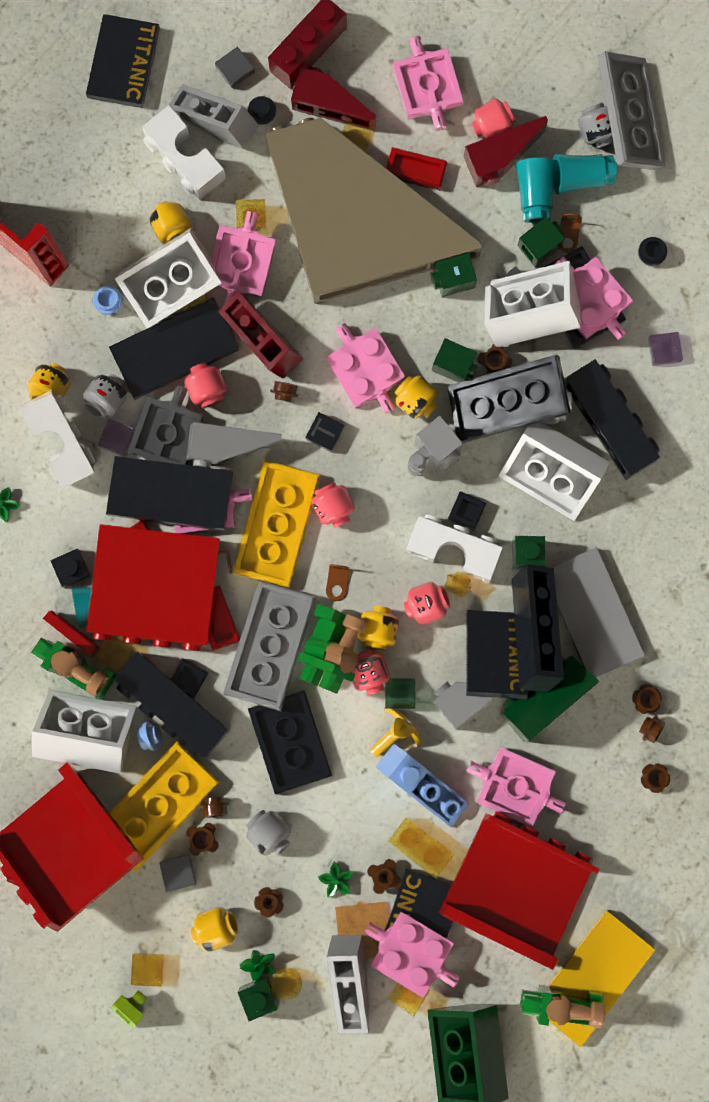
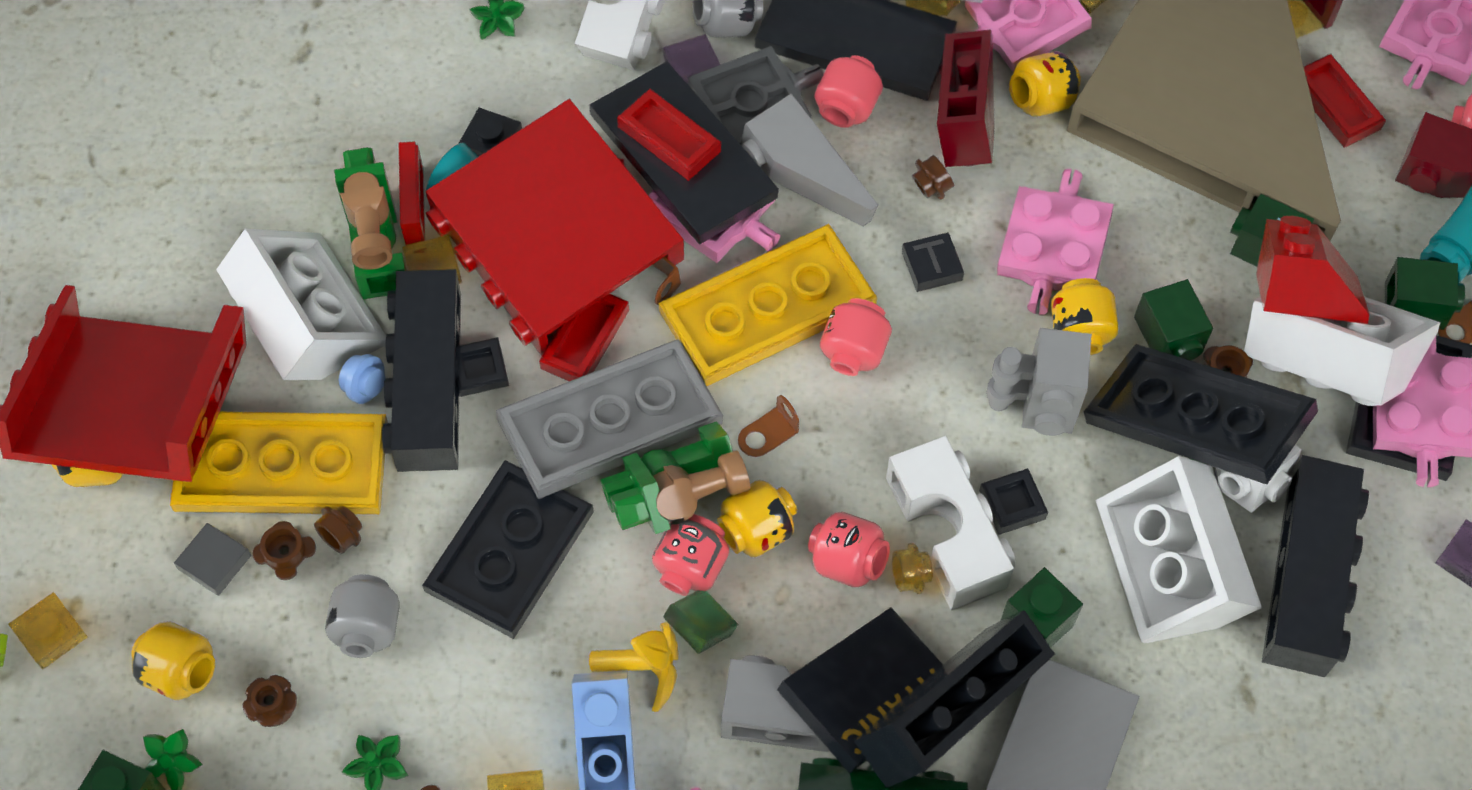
camera: 45 degrees right, 20 degrees down
none -> red tile [617,89,721,181]
none -> yellow head [1009,51,1081,117]
none -> red slope [1256,216,1370,324]

